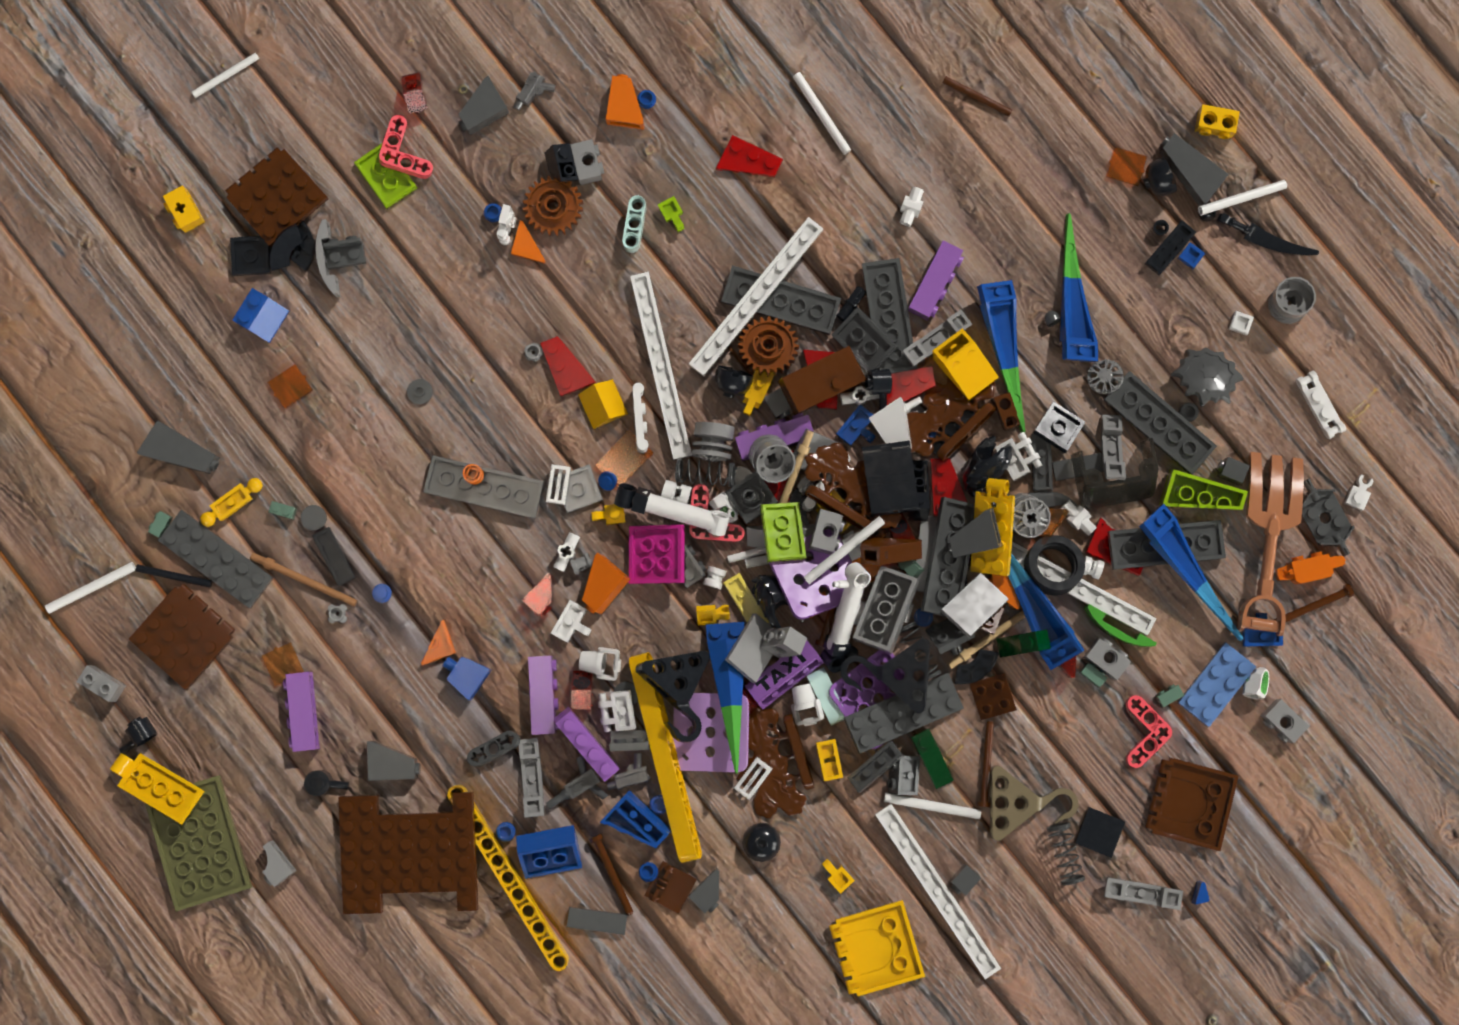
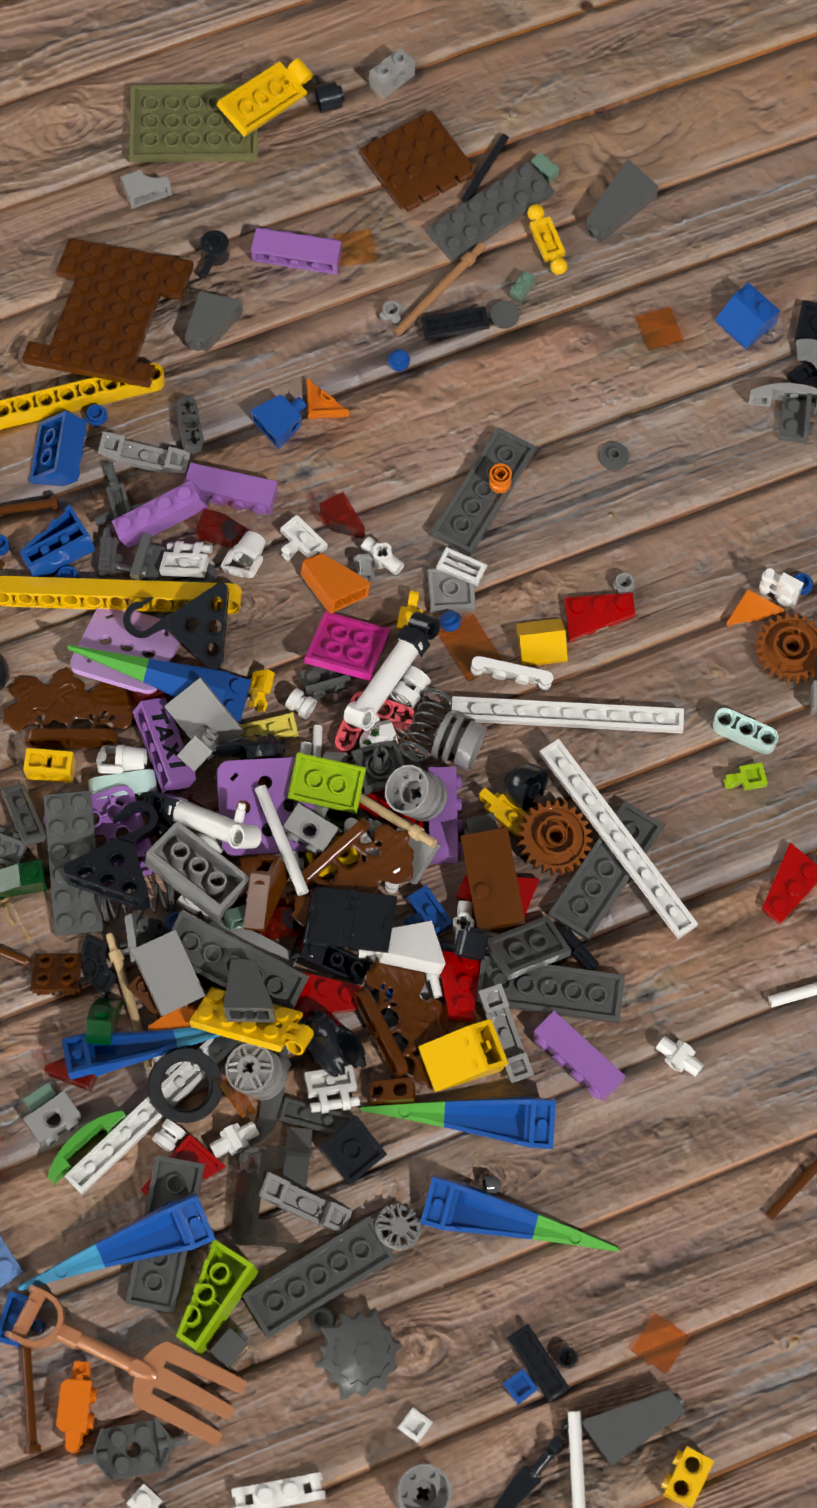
camera: 105 degrees right, 15 degrees down
white piece [45,562,136,614] -> none
white tile [734,757,773,800] -> none
black cylinder [1143,156,1177,196] -> none

